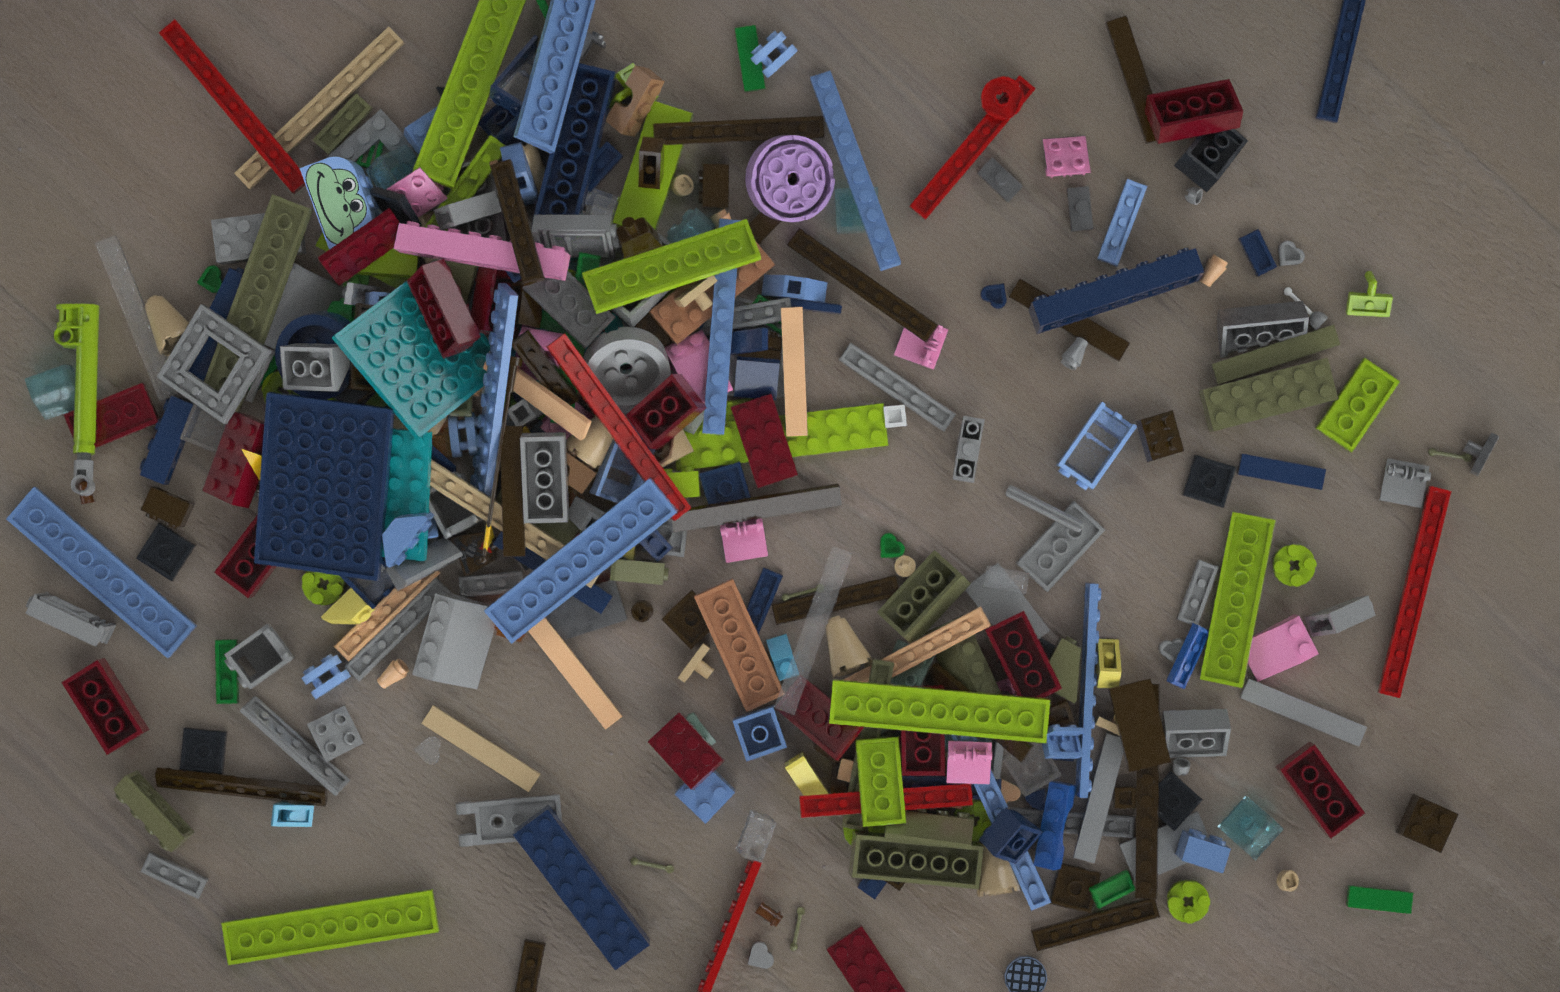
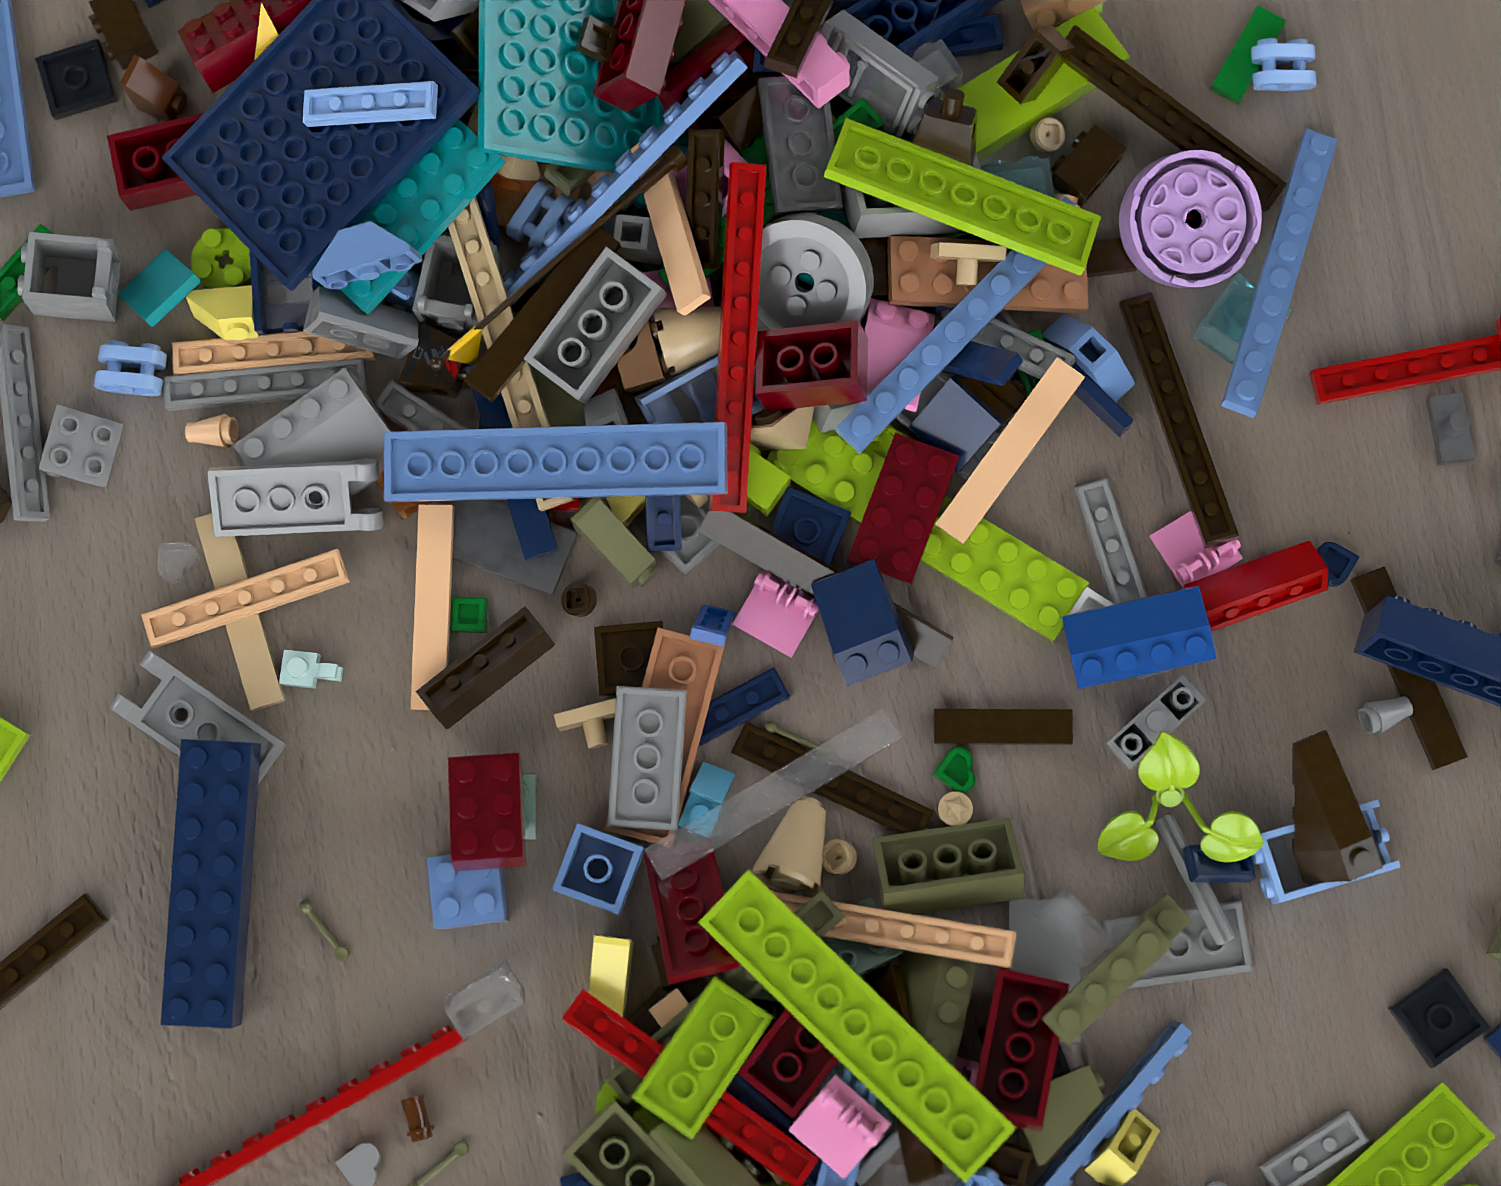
camera: 45 degrees right, 10 degrees down
dark brown plate [1136,410,1184,462] -> none
none -> teal tile [118,249,201,327]
none -> reddish brown slope [120,55,187,121]
none -> light nougat tile [141,548,350,648]
none -> light grey hinge [207,458,384,537]
none -> light aqua plate [279,650,344,689]
none -> light blue tile [303,81,438,127]
none -> dark brown panel [416,606,555,729]
none -> green tile [451,597,488,633]
none -> dark brown plate [575,15,618,64]
none -> light grey tile [607,686,687,831]
none -> blue plate [690,604,735,647]
none -> dark blue slope [811,558,914,686]
none -> tan tile [822,839,857,875]
none -> dark brown tile [933,709,1073,745]
none -> olive arch [1041,894,1193,1046]
none -> blue slope [1062,586,1217,689]
none -> lime plant [1097,730,1264,862]
none -> dark blue tile [1182,845,1256,882]
none -> red panel [1184,541,1328,632]
none -> dark brown wedge [1292,730,1383,883]

